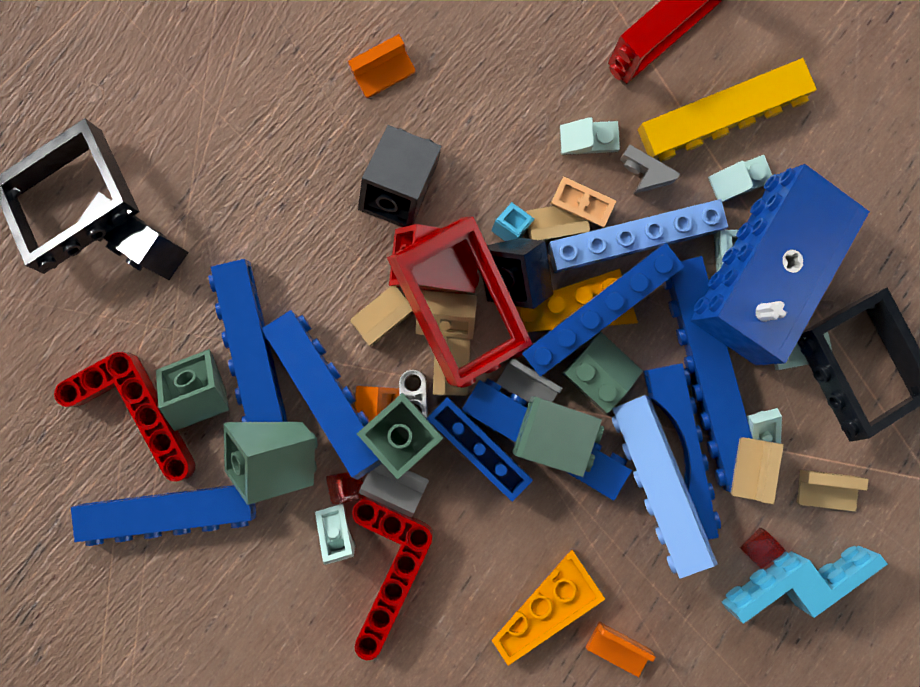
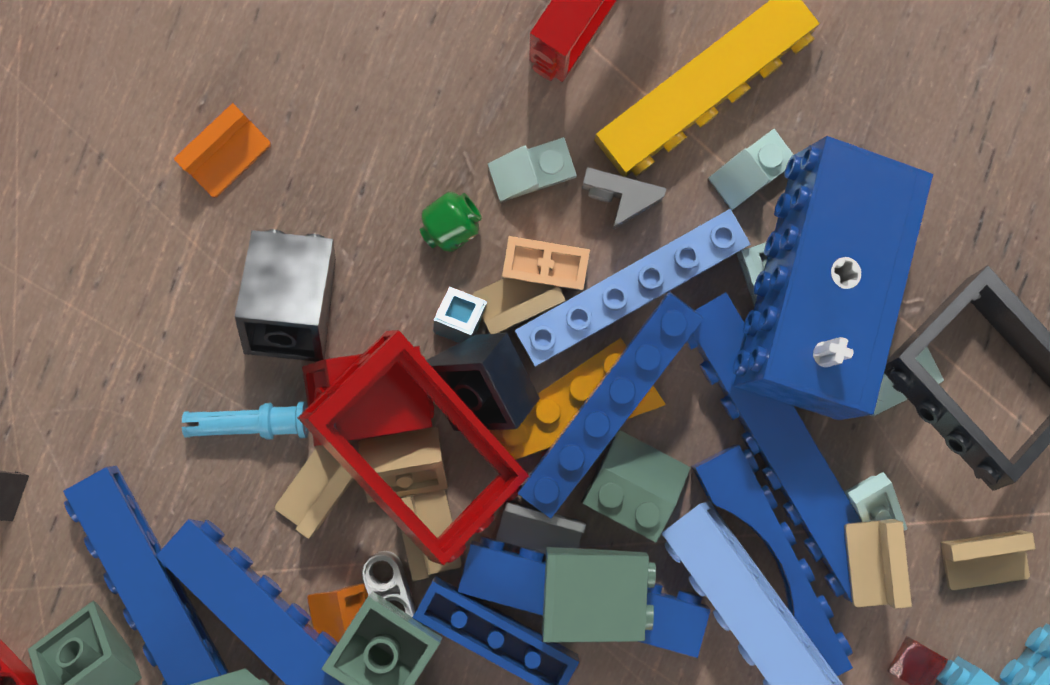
camera: 15 degrees left, 0 degrees up
none -> medium azure pin [182,401,309,440]
none -> green head [420,192,482,252]

